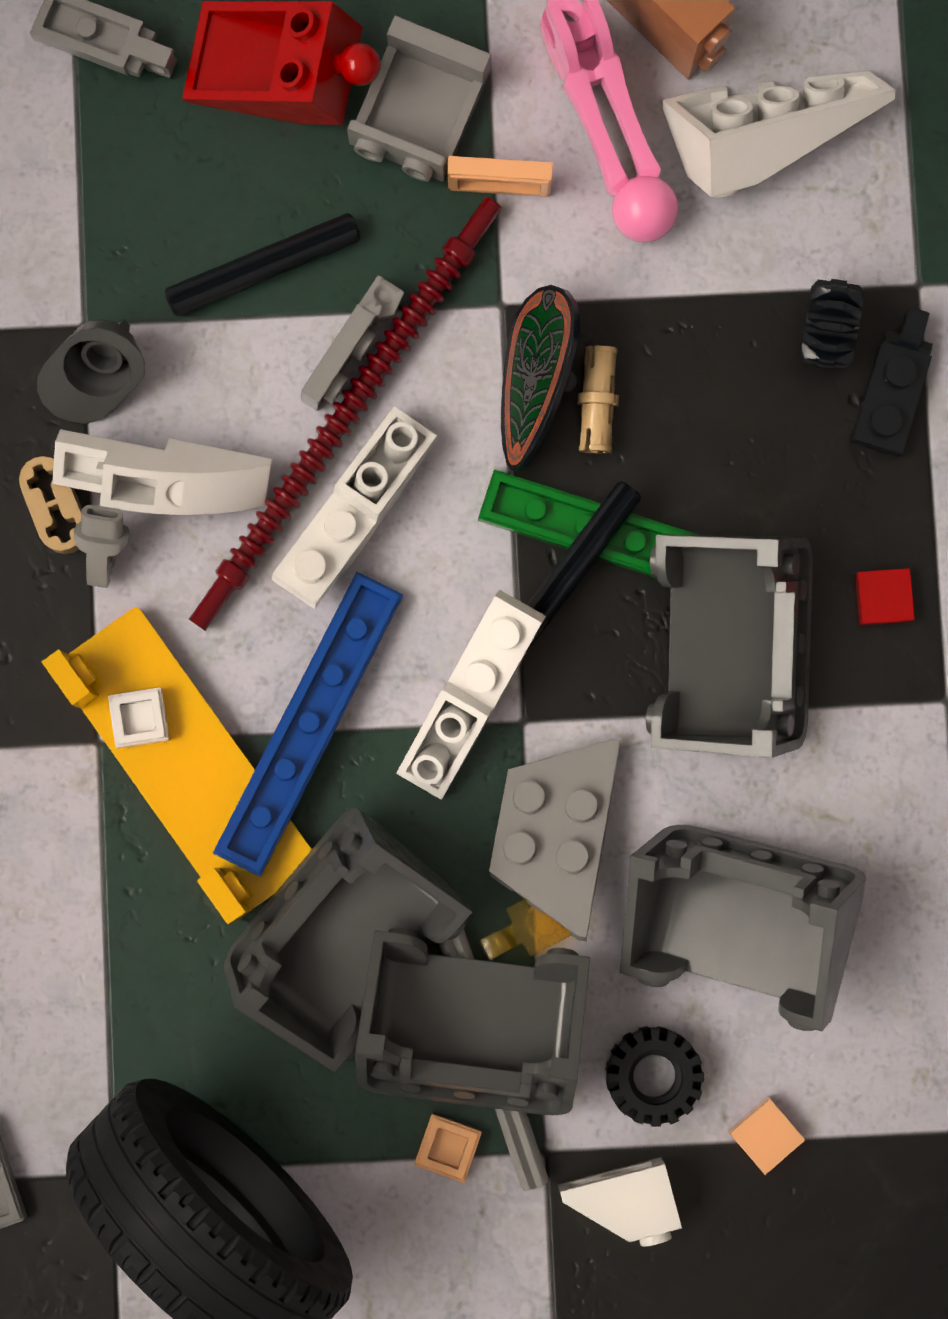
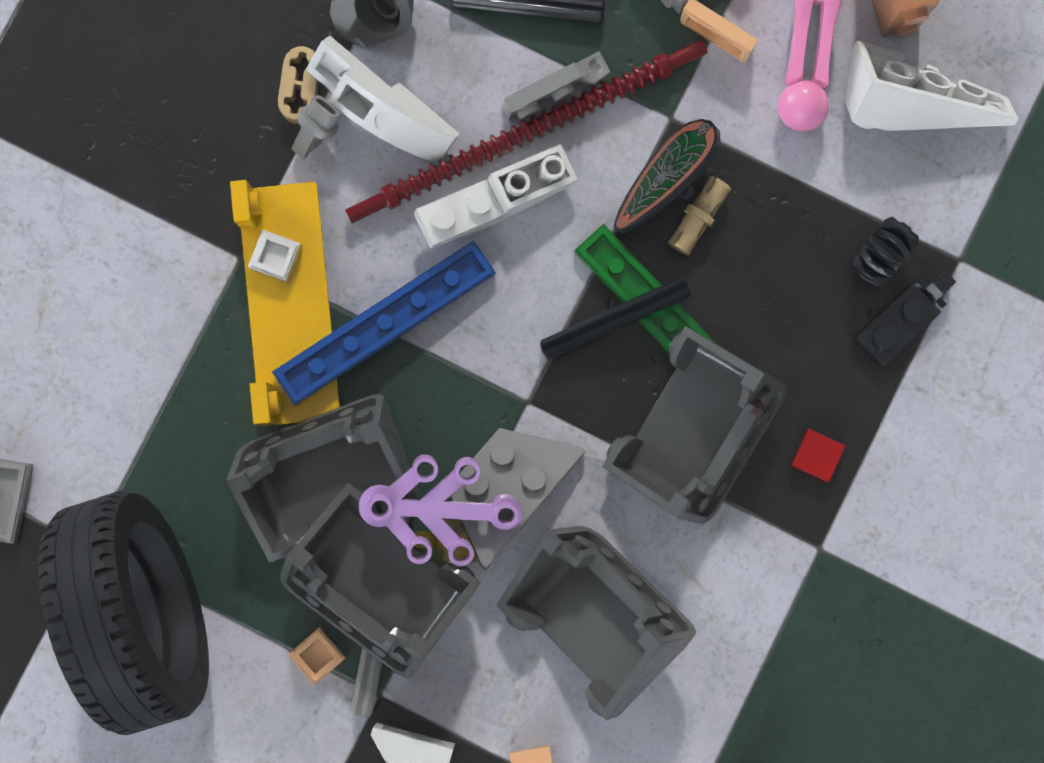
camera: 30 degrees right, 0 degrees up
white slope [396,590,546,800] -> none
black tyre [605,1026,704,1127] -> none
none -> lavender plant [359,455,522,566]

